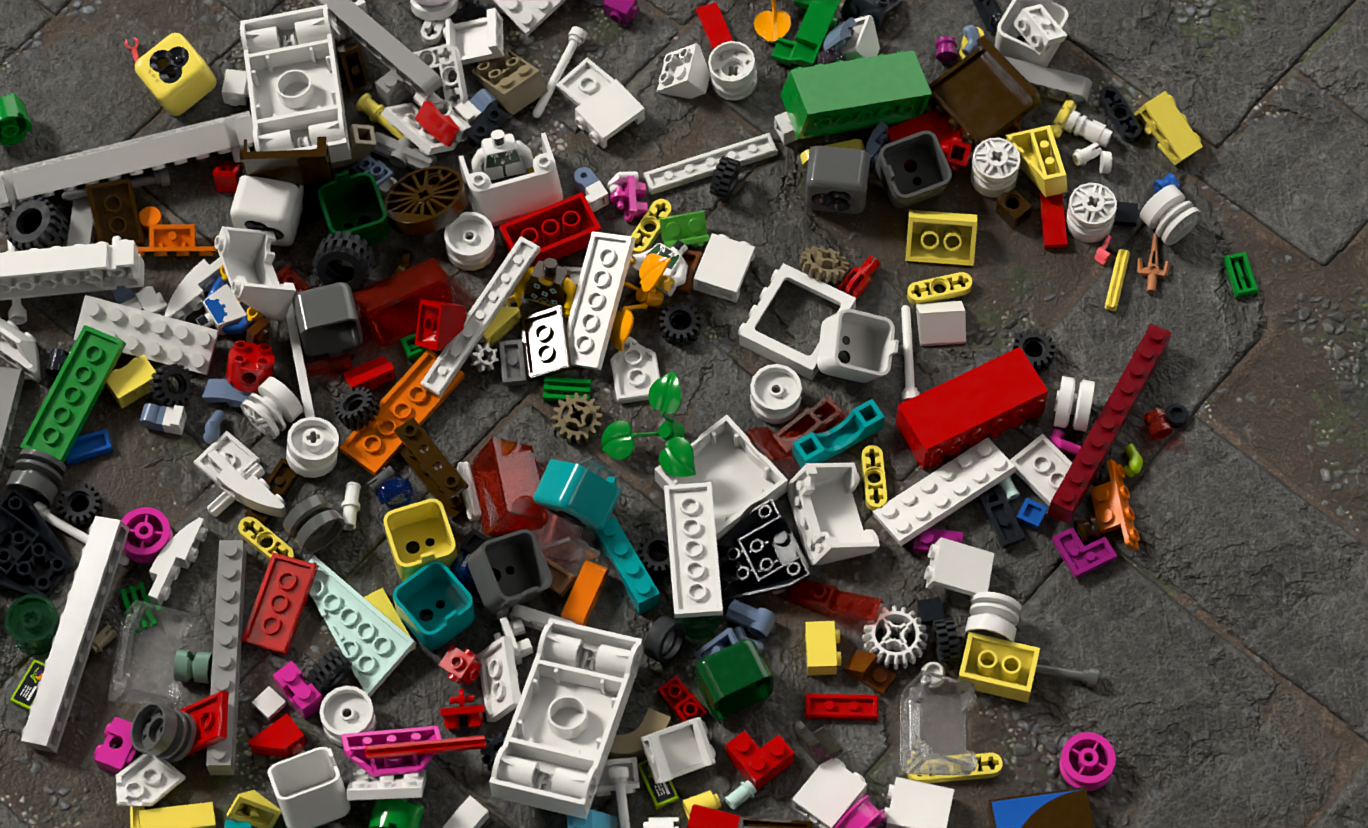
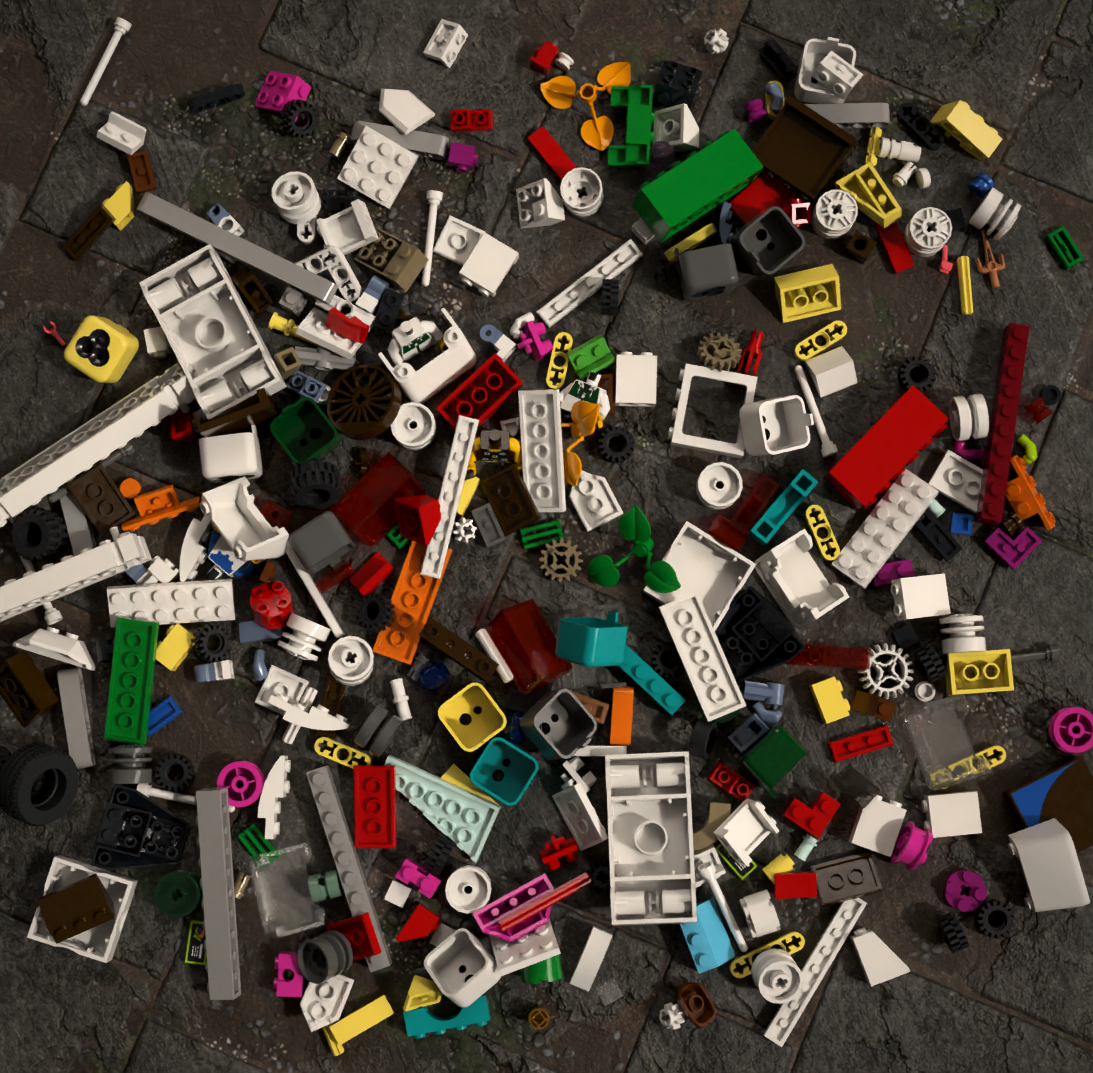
camera: 20 degrees left, 20 degrees up
red brick [439,645,482,685] -> none
sand blue slope [823,17,857,51] -> none

